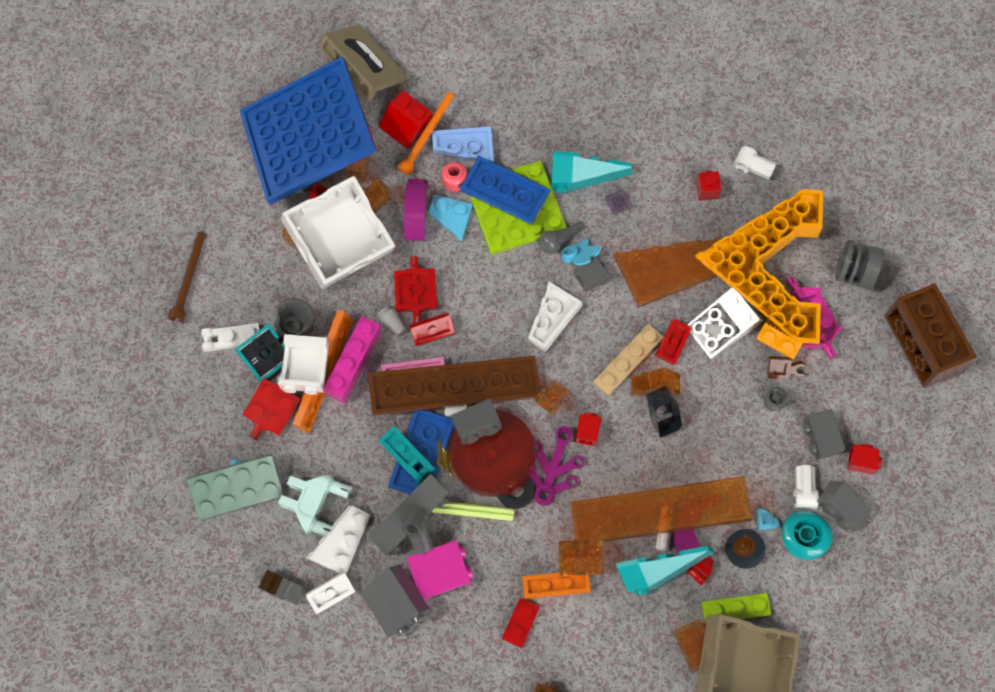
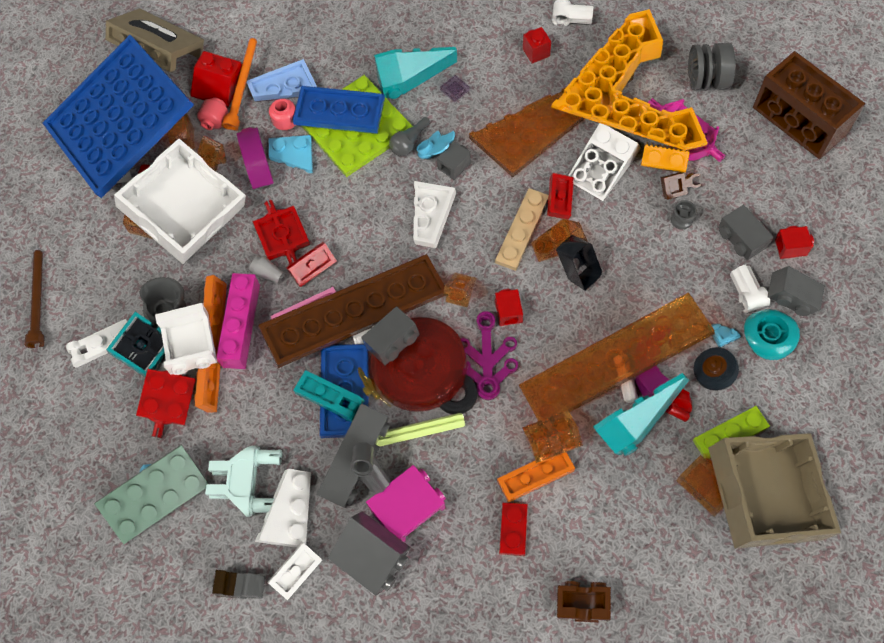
camera: 15 degrees left, 5 degrees down
none -> coral head [197,98,228,130]

